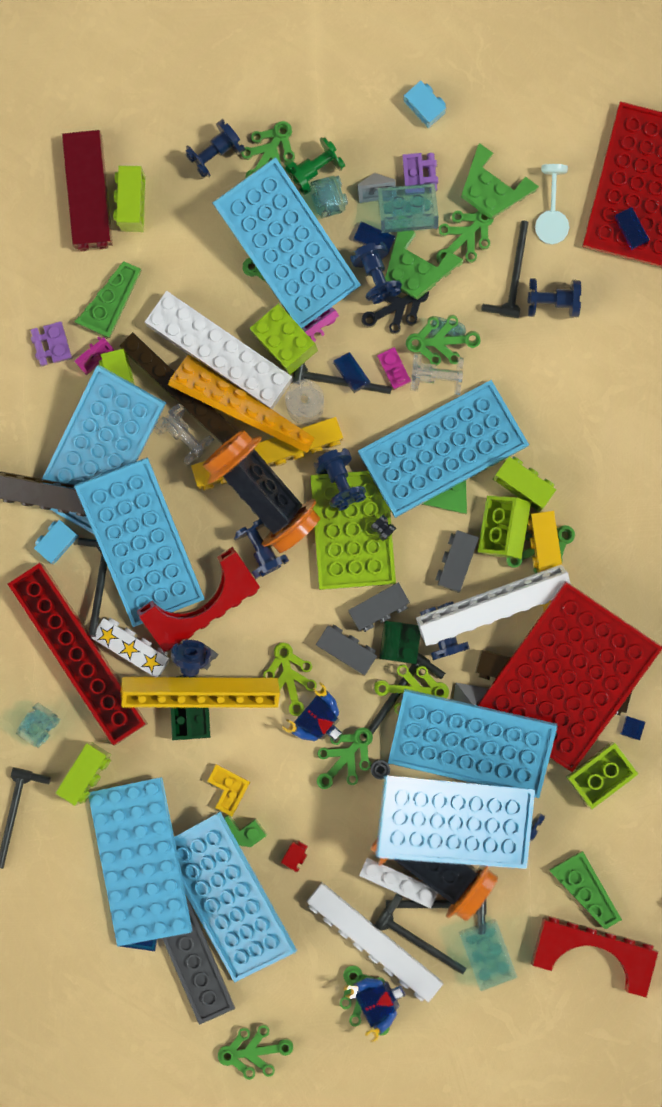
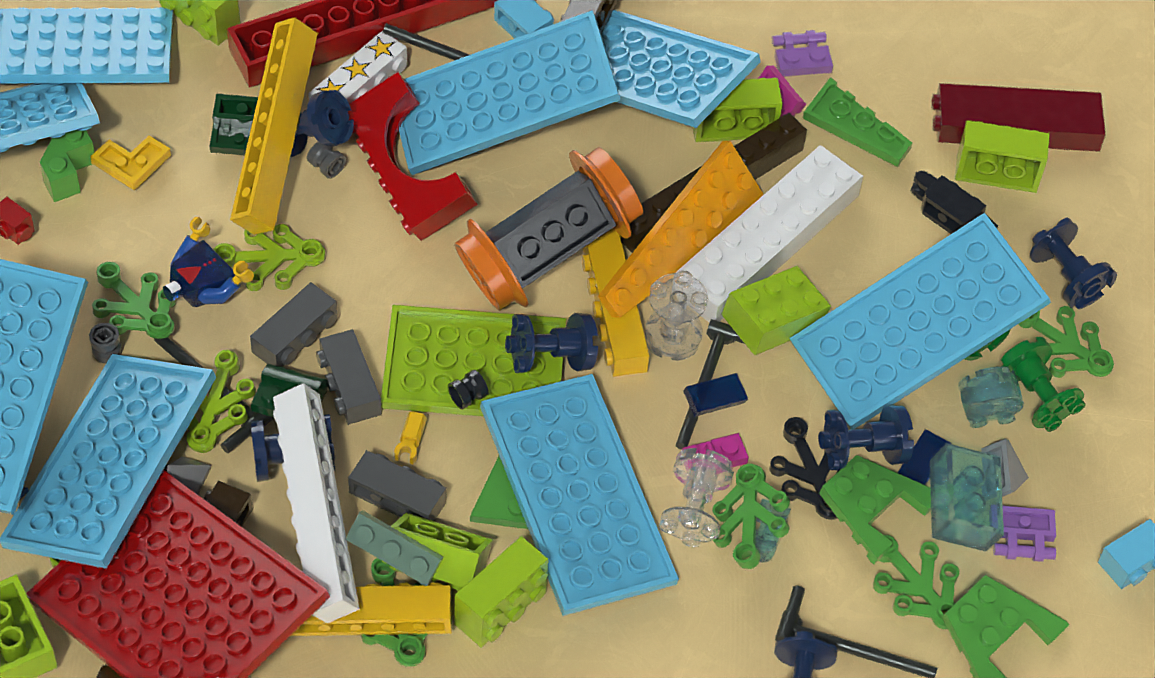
camera: 90 degrees right, 30 degrees down
clear piece [154,404,215,466] -> none
dark blue piece [234,519,289,579] -> none
dark pink plate [302,307,339,342] -> none
none -> sand green plate [346,510,443,586]
none -> yellow bar [394,411,427,464]
none -> black hinge [911,170,998,234]

